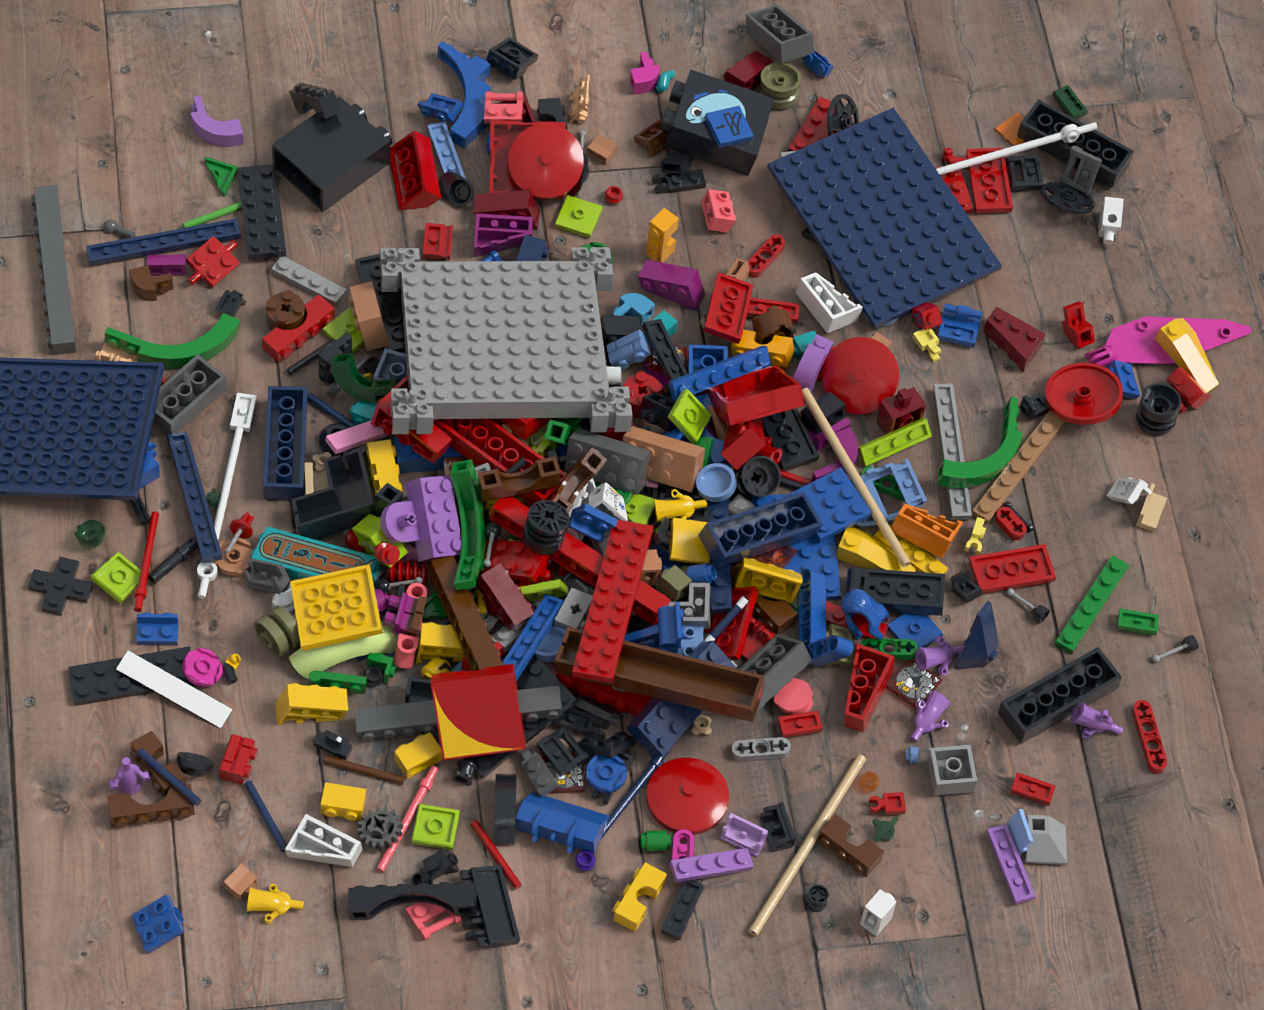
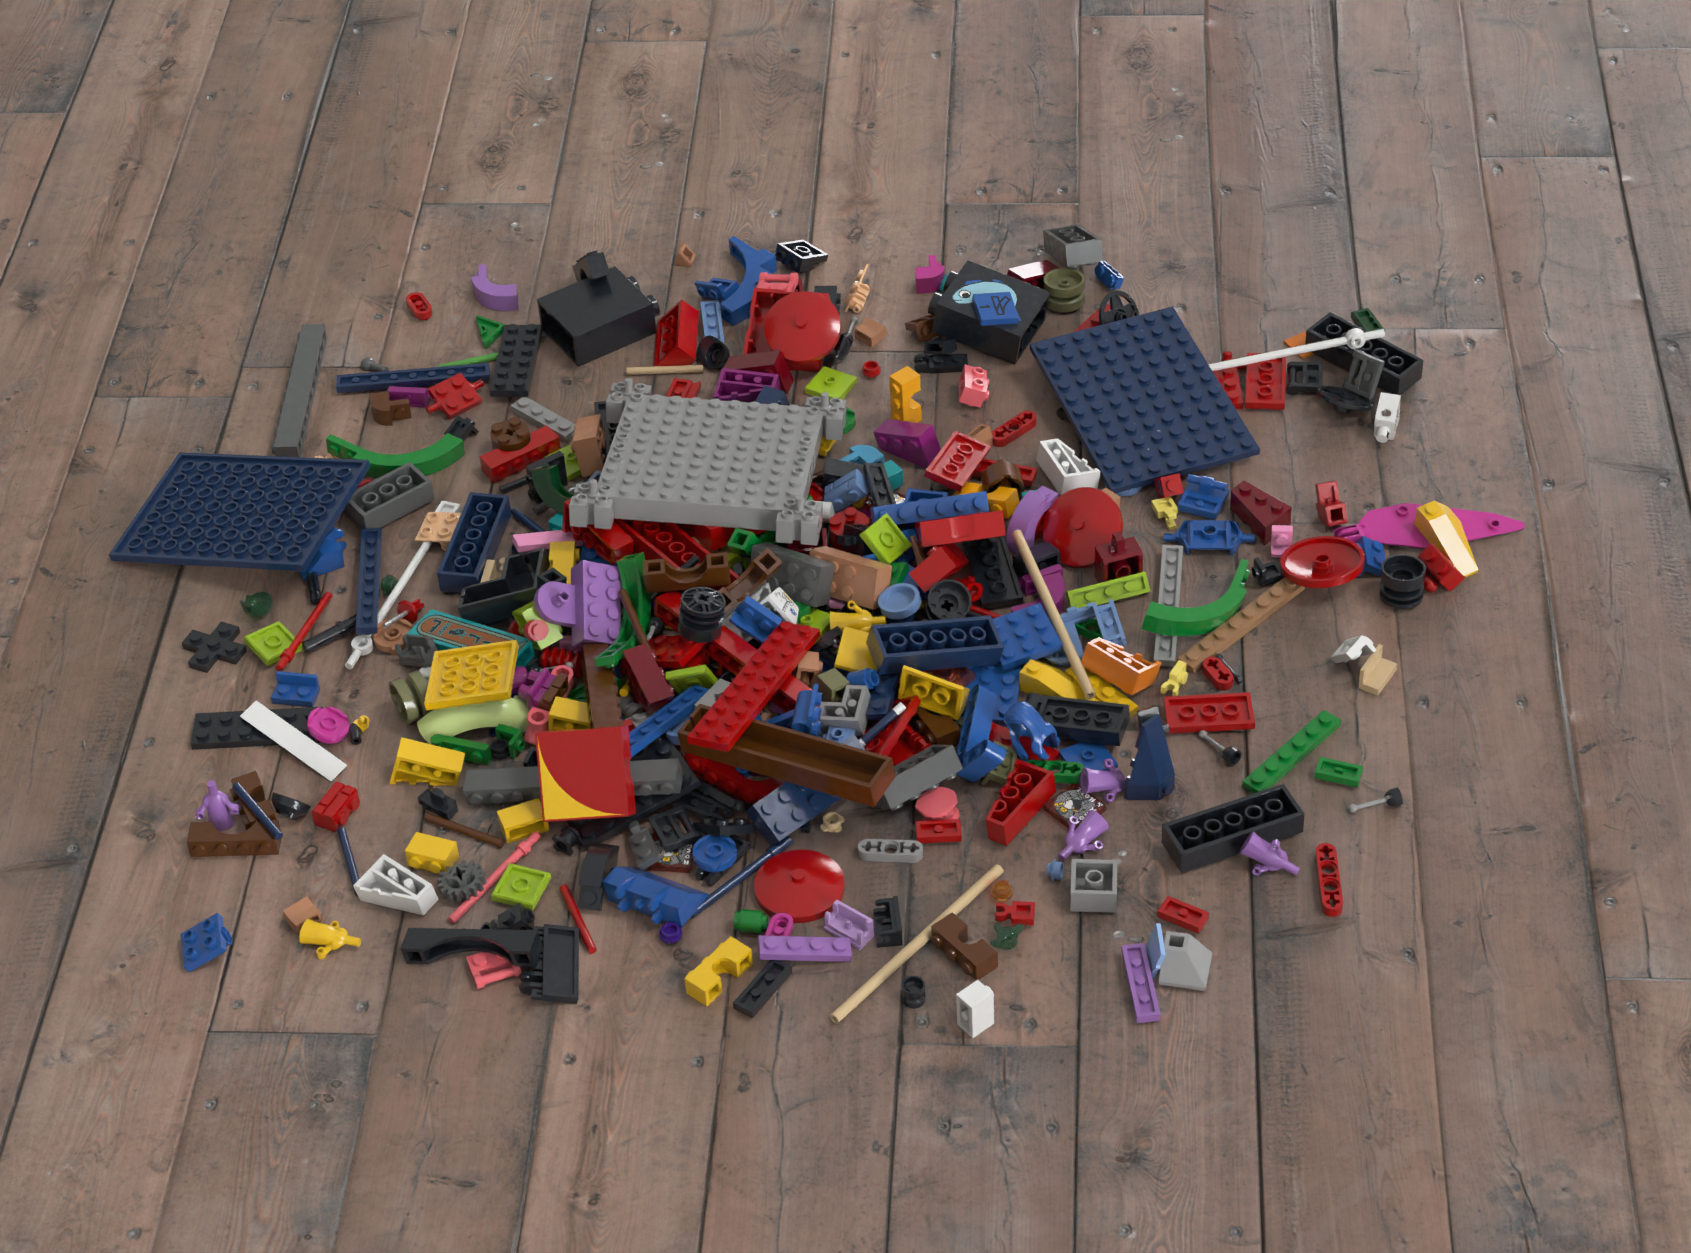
camera: 20 degrees right, 15 degrees down
none -> red plate [406,292,433,320]
none -> light nougat hinge [415,512,461,551]
none -> reddish brown bar [618,589,652,650]
none -> tan bar [626,365,703,375]
none -> nougat slope [675,242,696,267]
none -> blue plate [1164,520,1255,556]
none -> bright pink bracket [1271,525,1293,558]

